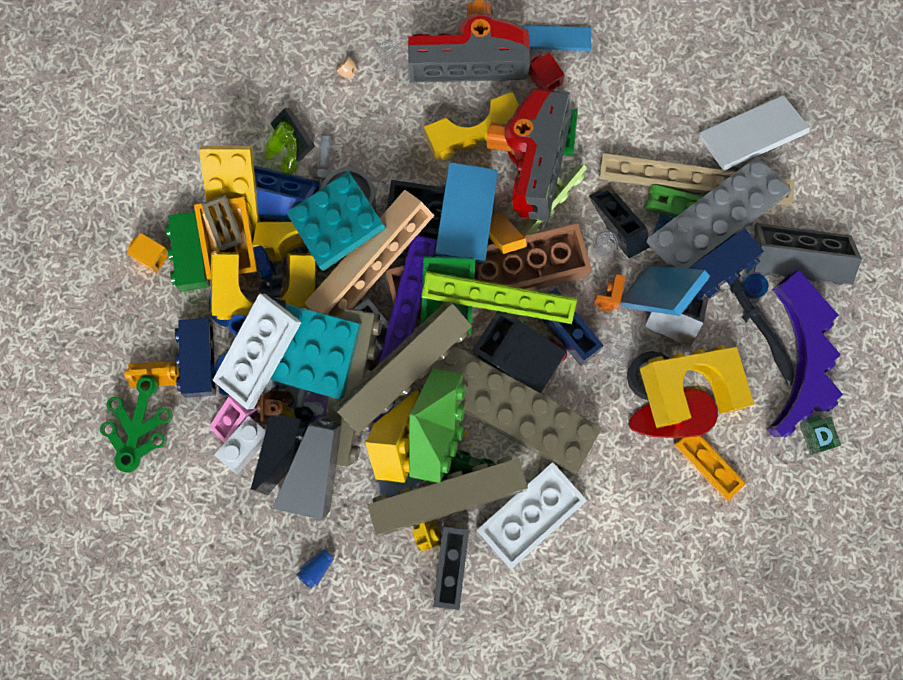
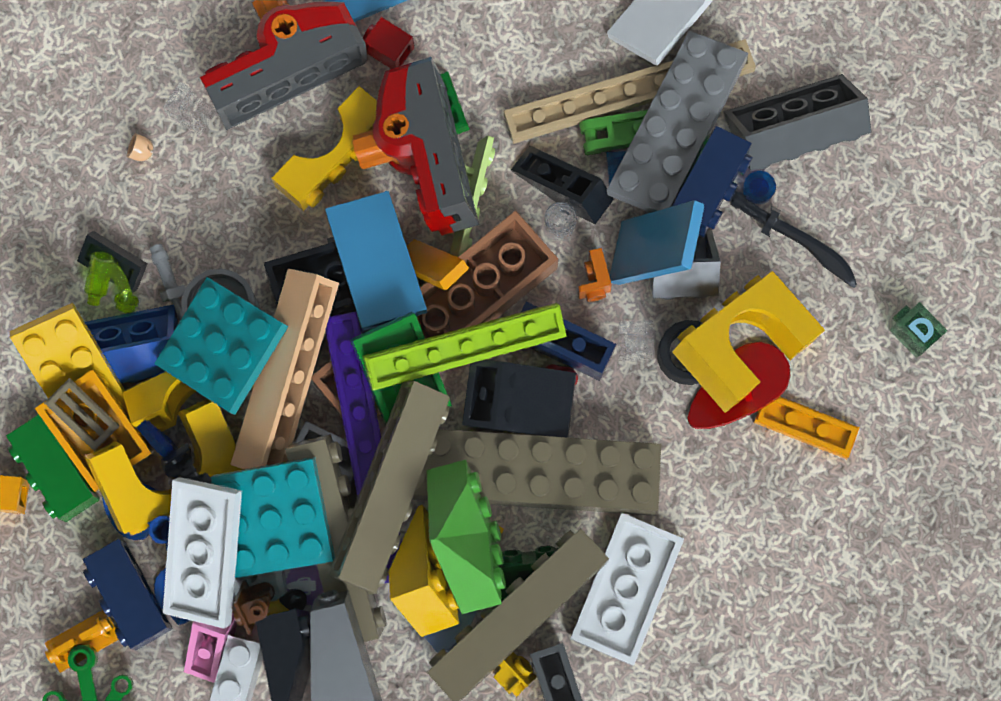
camera: 25 degrees left, 0 degrees up
dark purple arch [766,270,843,438] -> none

